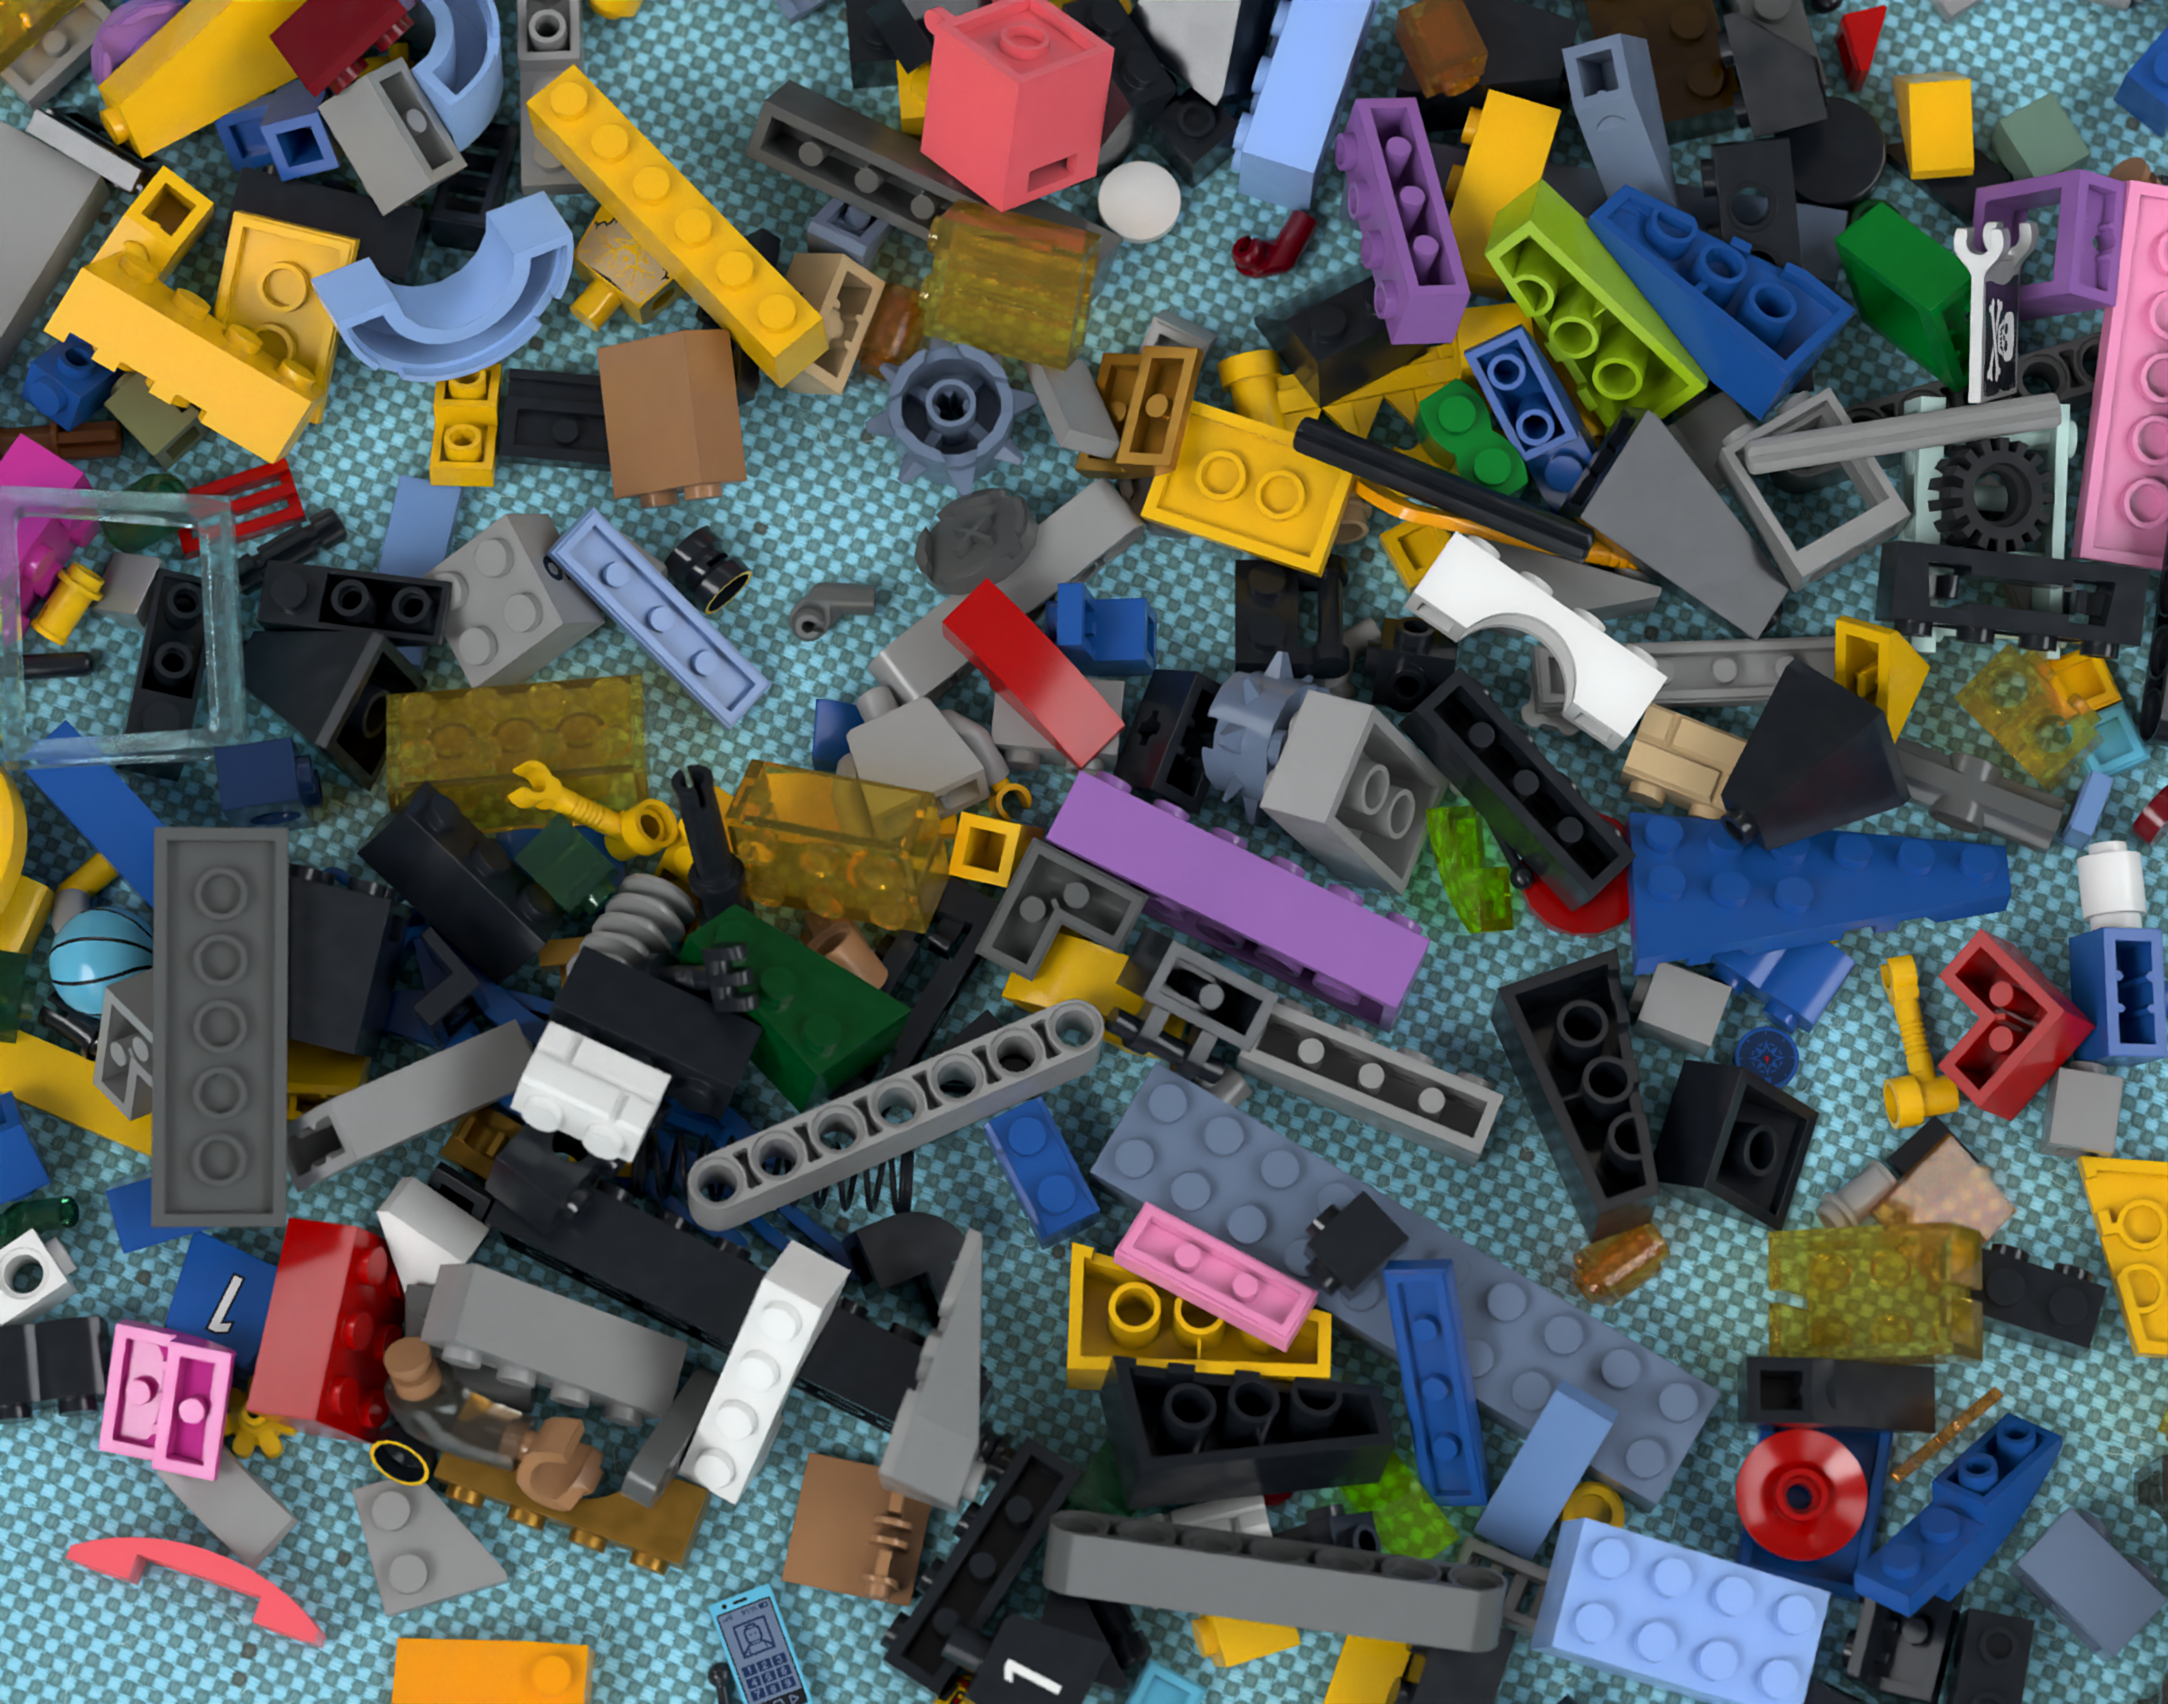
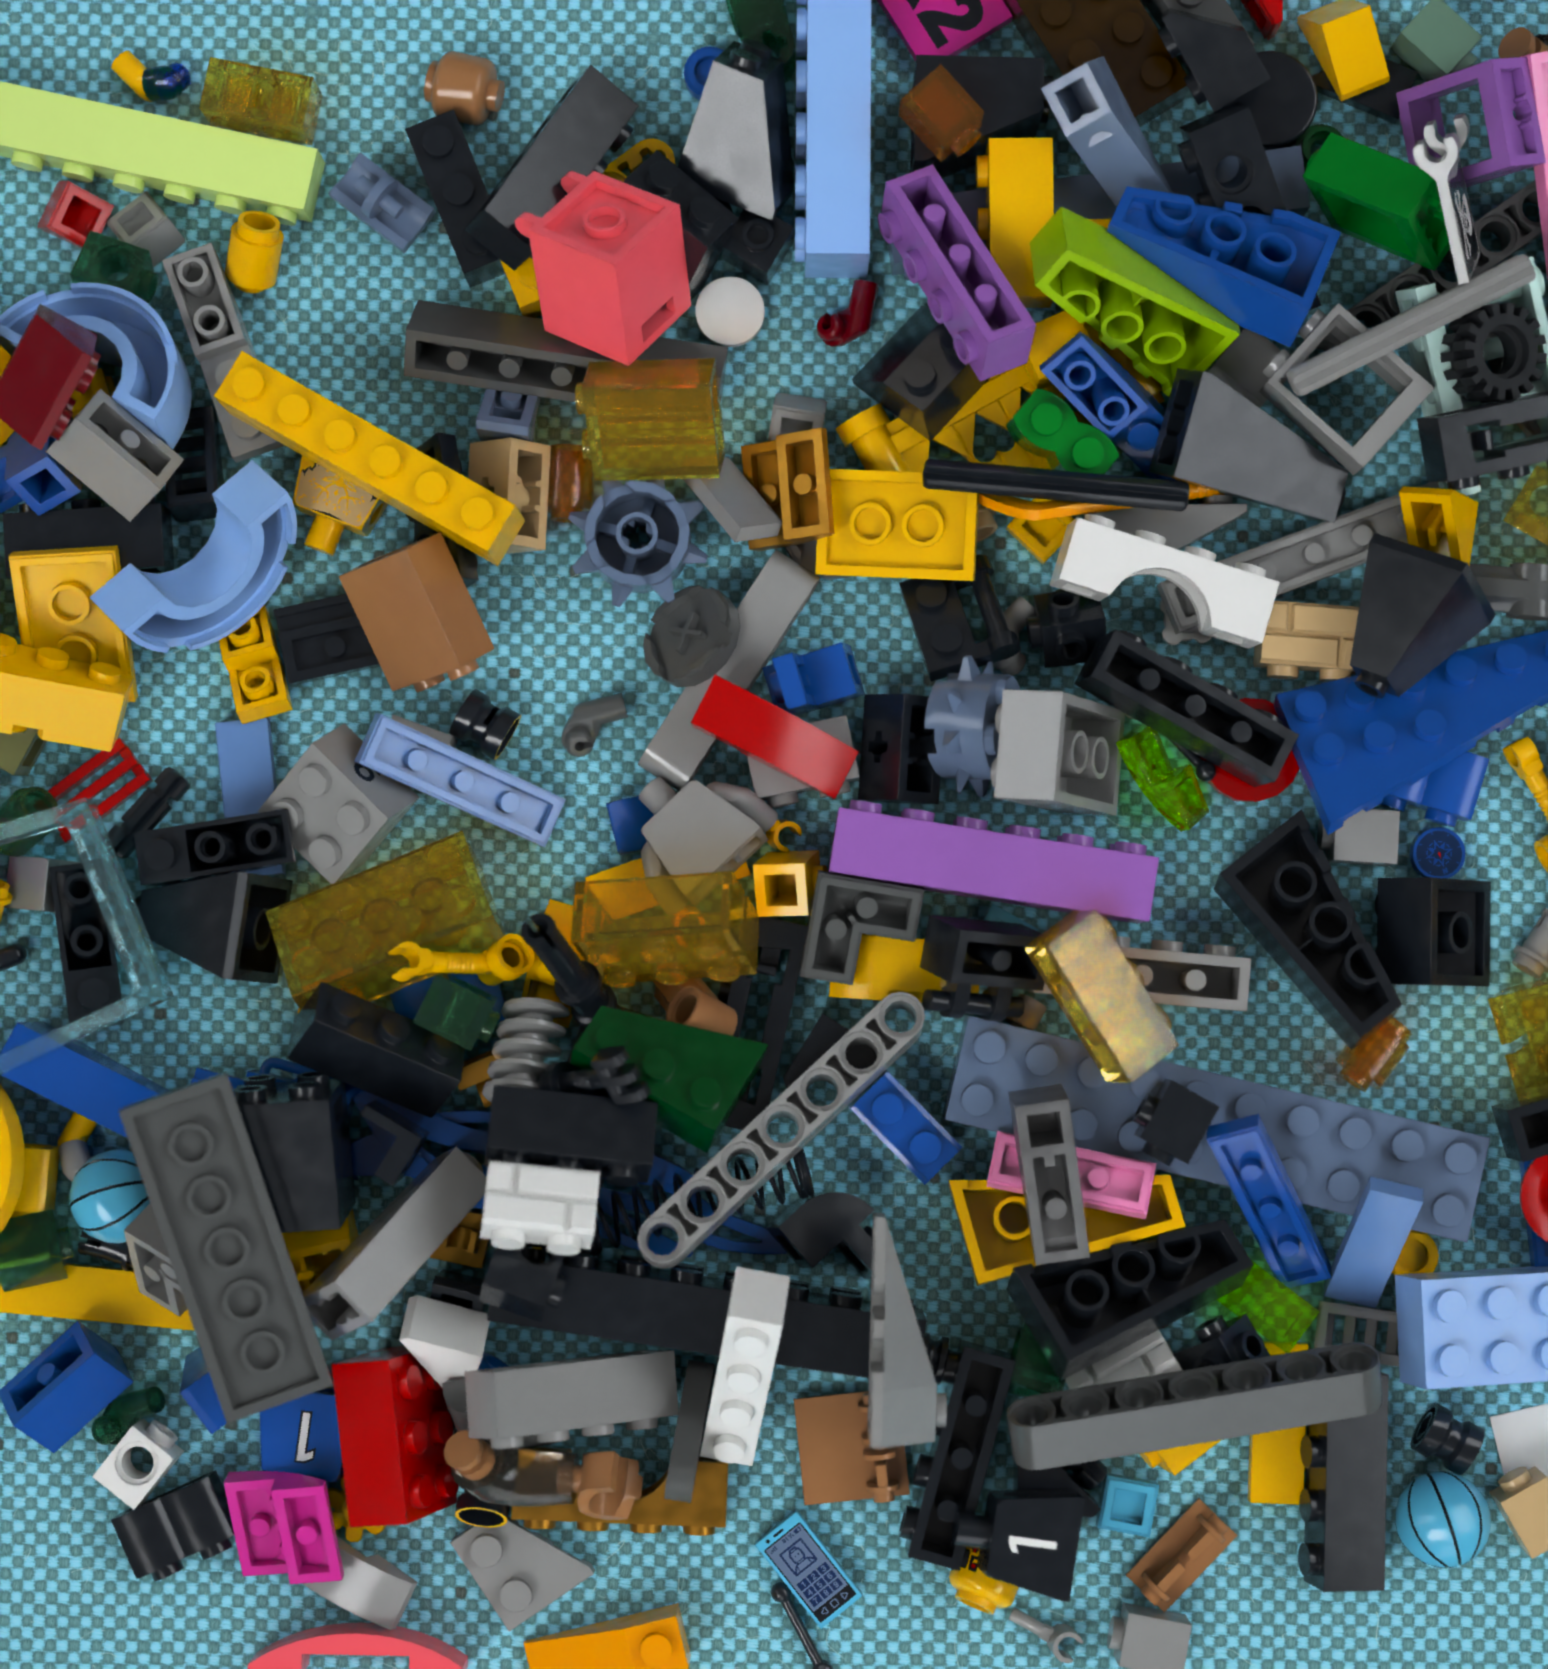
camera: 15 degrees left, 10 degrees up
dark blue brick [214,737,323,831] -> none
none -> flat silver slope [1008,1084,1090,1265]
none -> clear yellow brick [1024,910,1180,1083]

